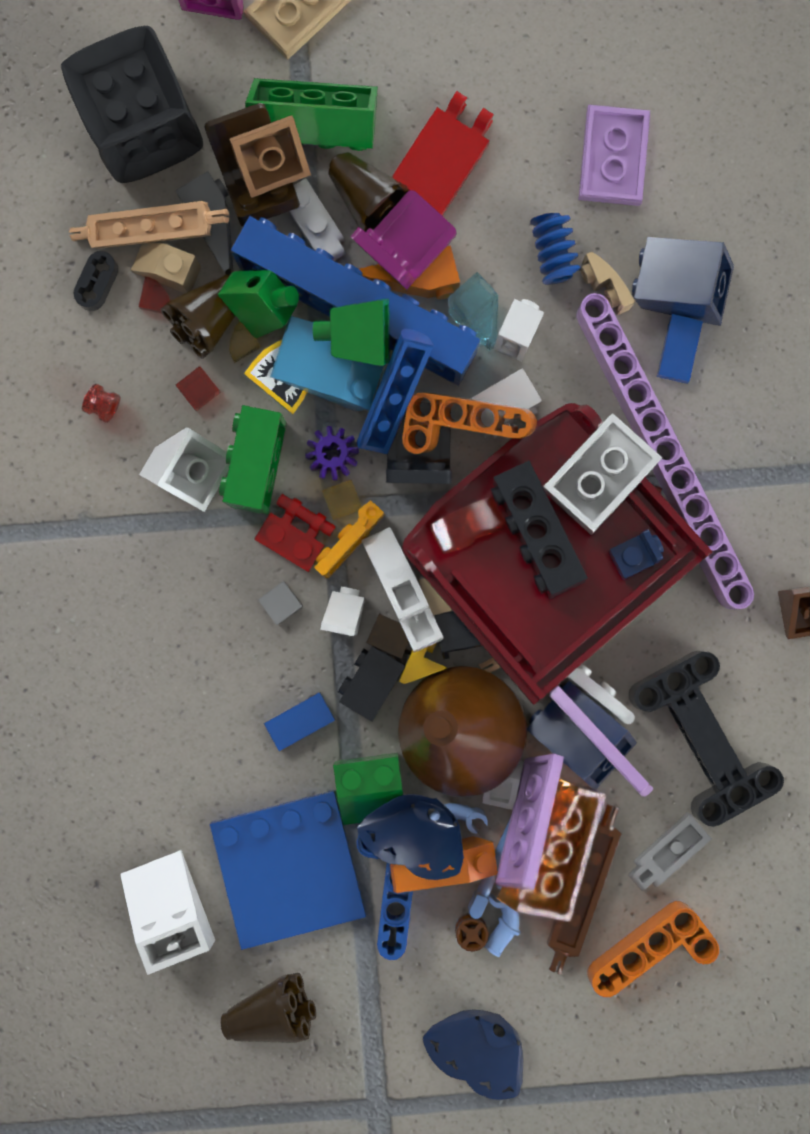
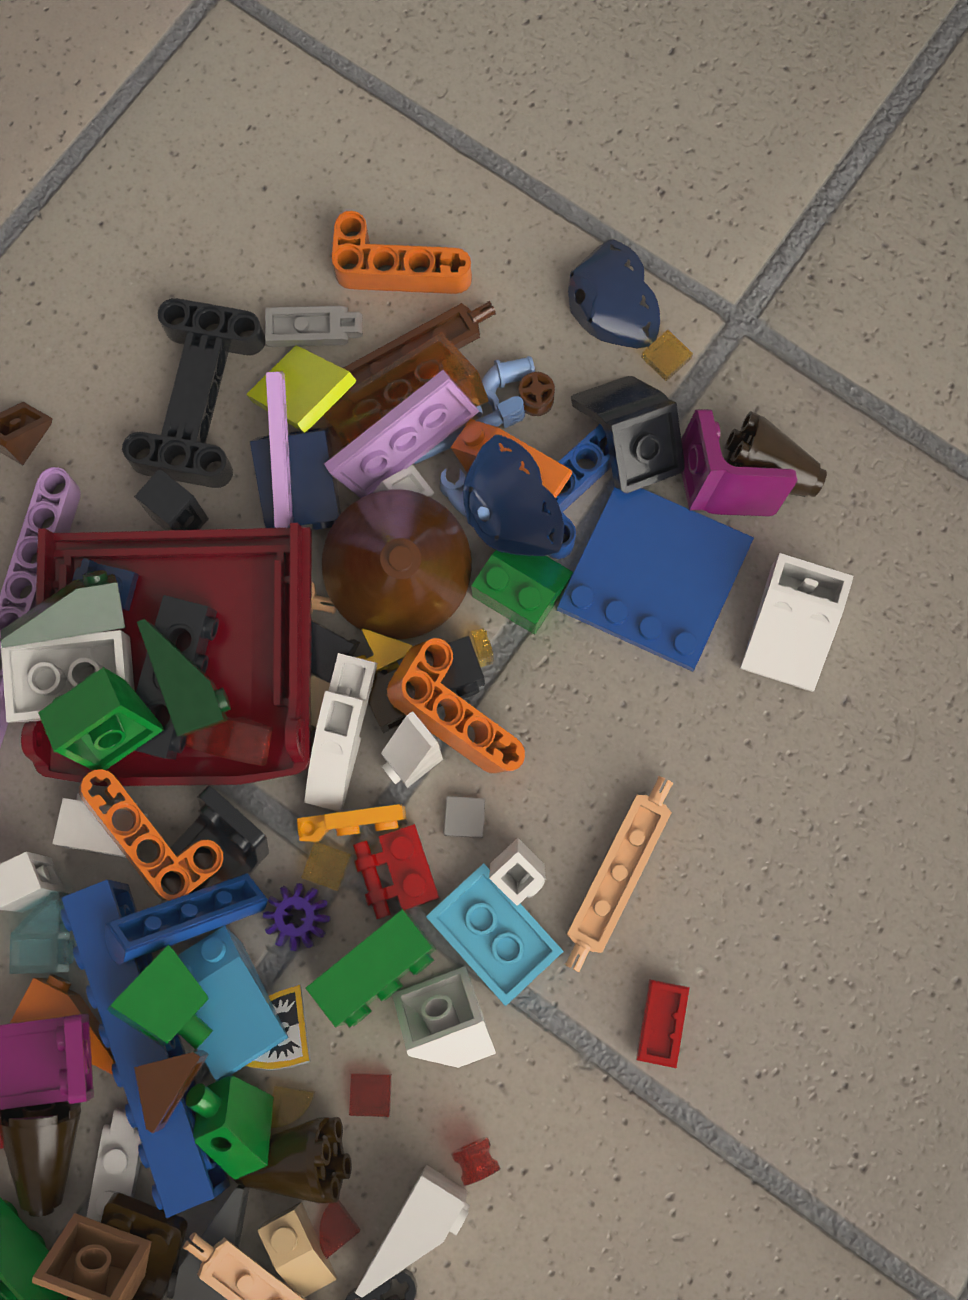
camera: 135 degrees left, 10 degrees down
blue tile [264,692,336,751] -> none
white hinge [567,664,635,724] -> none
none -> slope [1,570,125,648]
none -> green slope [38,667,164,771]
none -> black panel [134,470,209,530]
none -> reddish brown slope [134,1050,209,1133]
none -> dark green slope [137,619,231,737]
none -> neon yellow tile [246,345,356,433]
none -> white slope [355,1165,470,1297]
none -> orange beam [387,638,525,773]
none -> medium azure plate [426,863,564,1006]
none -> clear yellow tile [471,628,494,667]
none -> white brick [489,838,546,905]
none -> light nougat plate [564,776,673,973]
none -> black piece [571,376,685,493]
none -> red plate [636,979,690,1068]
none -> clear yellow tile [641,330,693,381]
none -> magenta piece [681,409,798,516]

